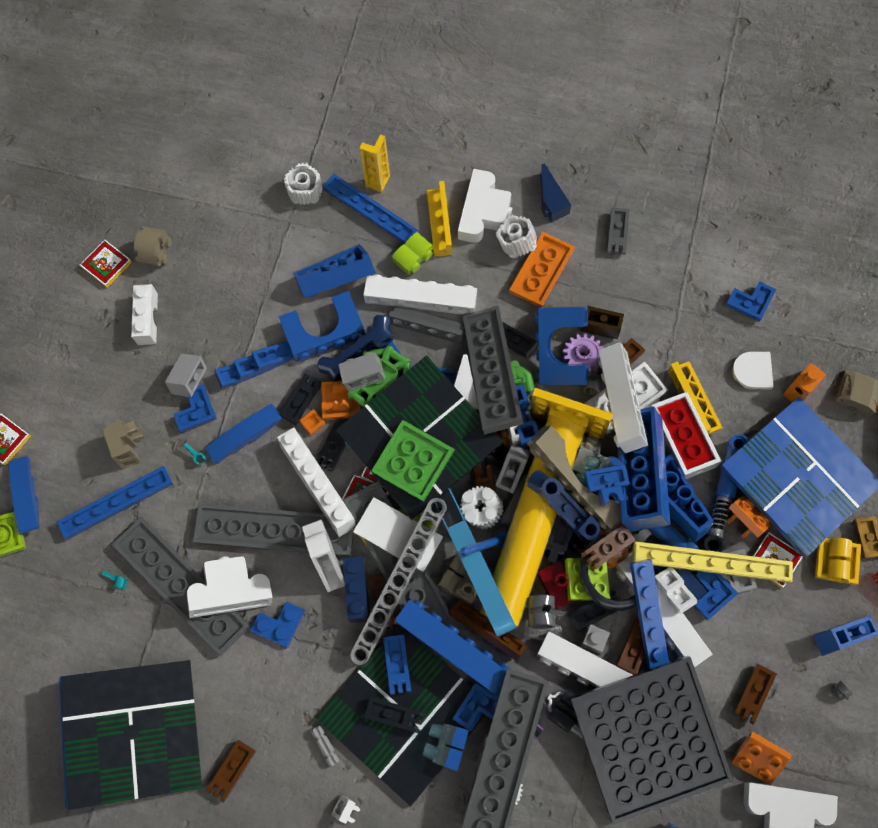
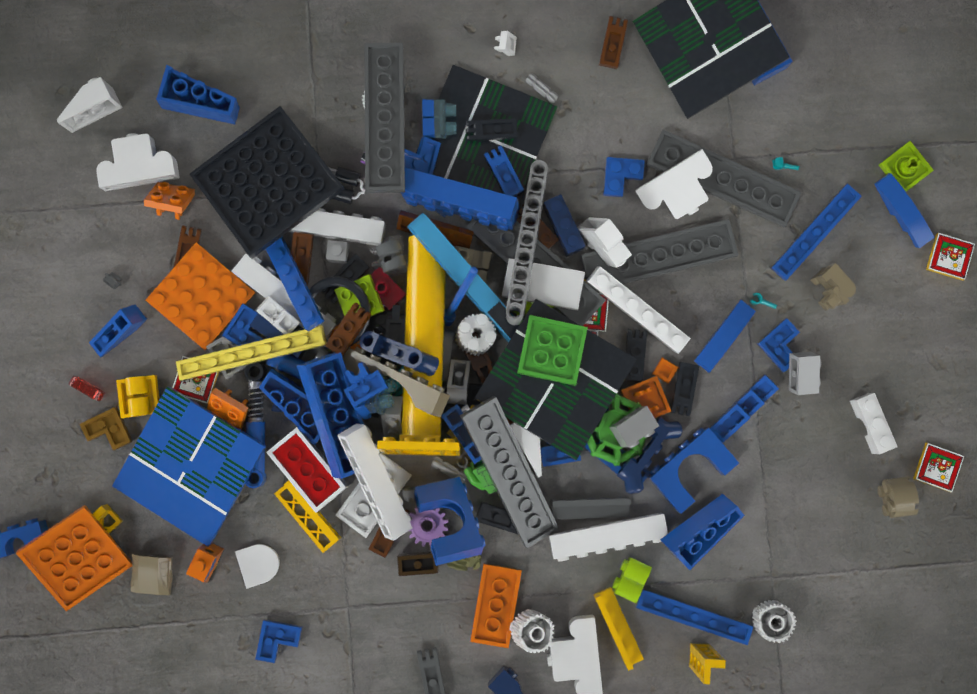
camera: 155 degrees right, 15 degrees up
none -> orange plate [145,242,256,350]

